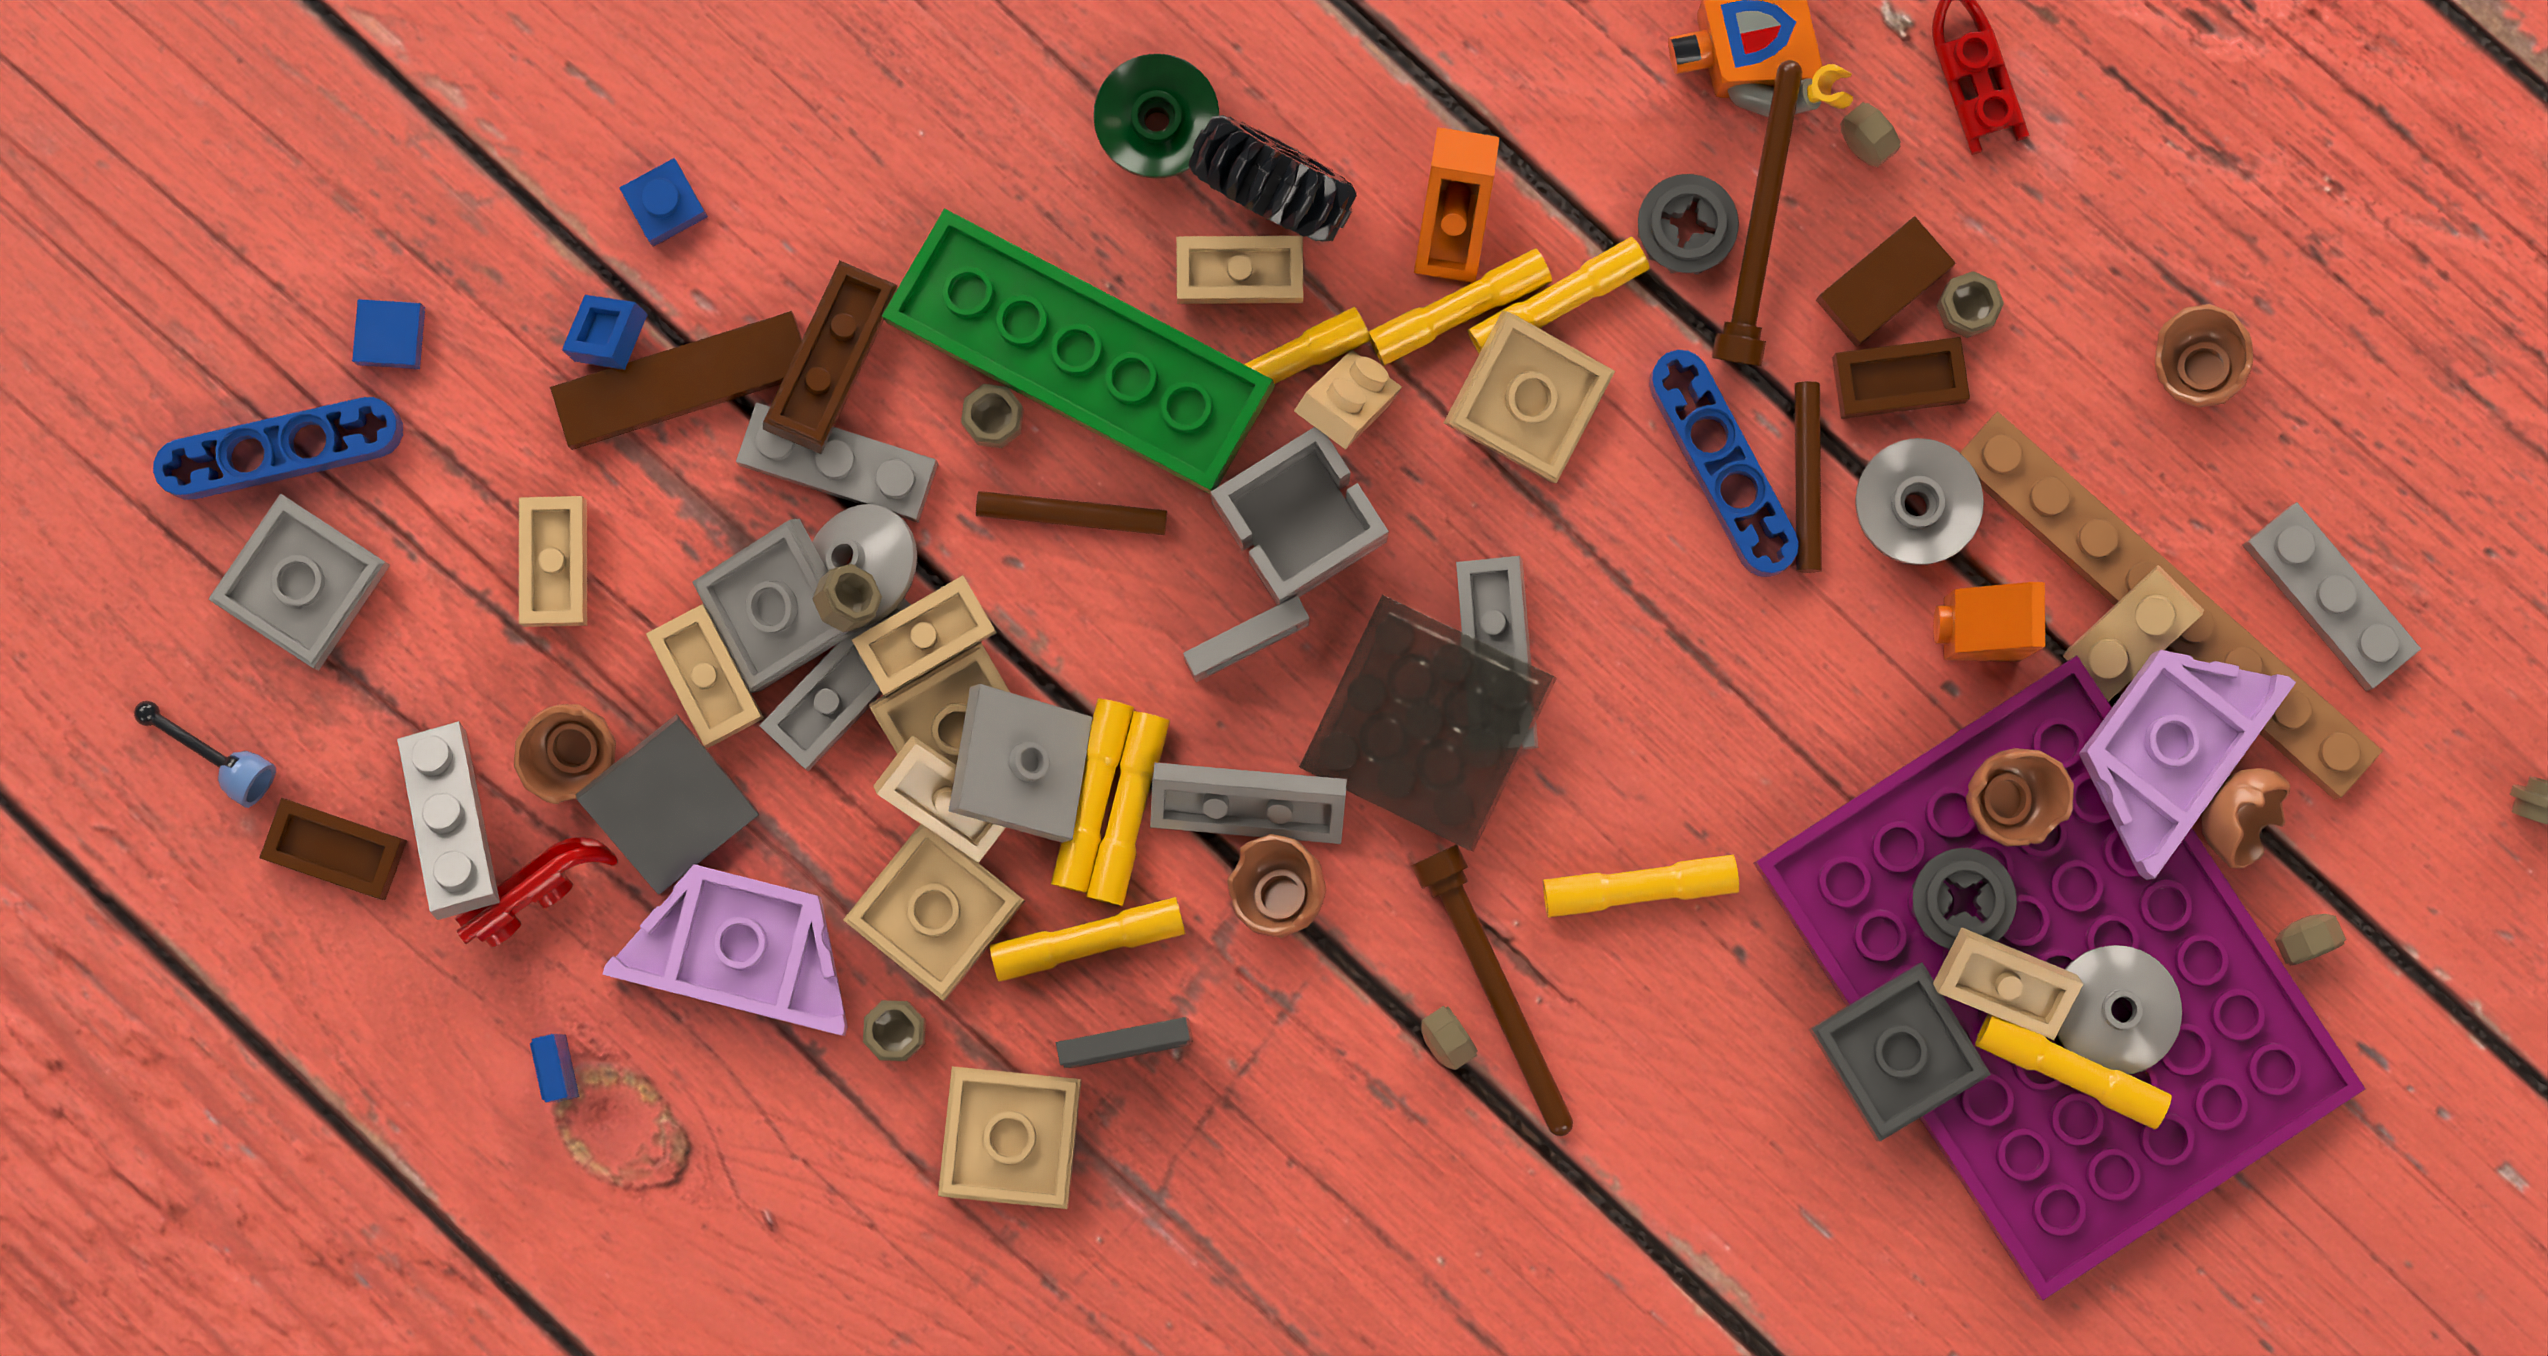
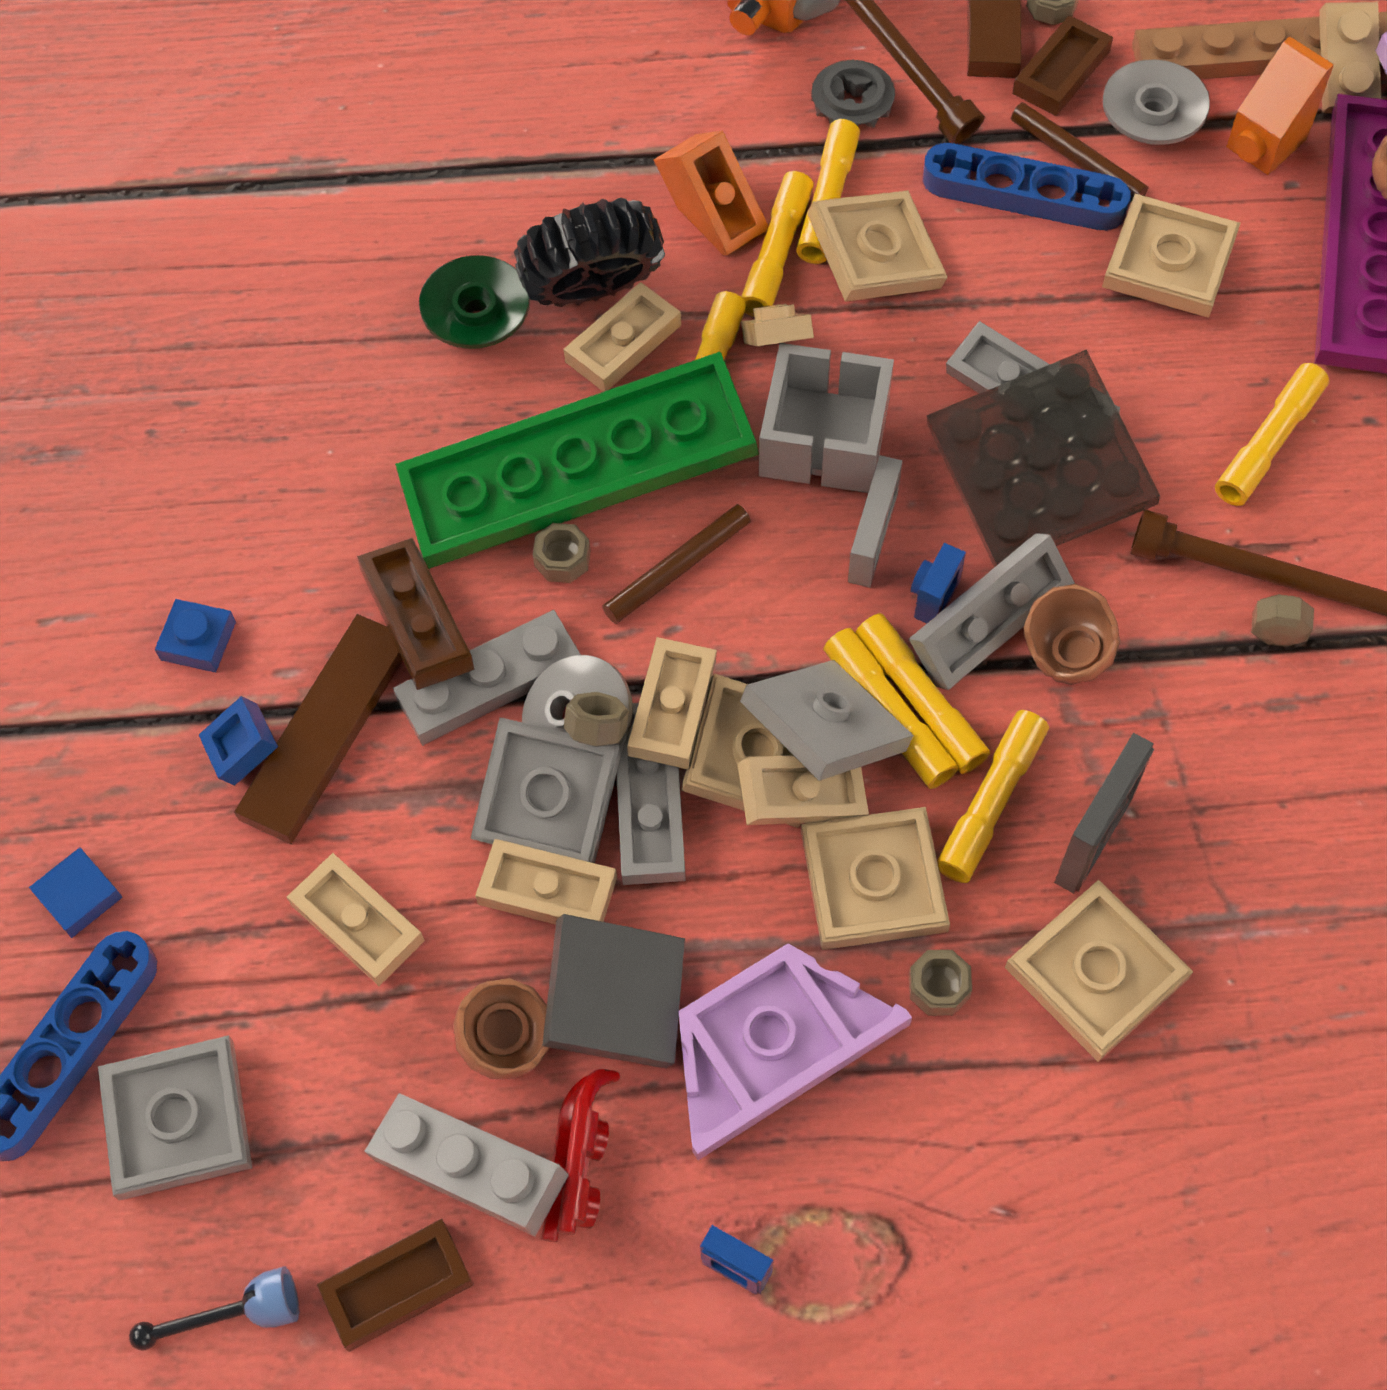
camera: 45 degrees left, 20 degrees down
none -> blue plate [910,543,966,623]
none -> tan plate [1102,194,1241,318]

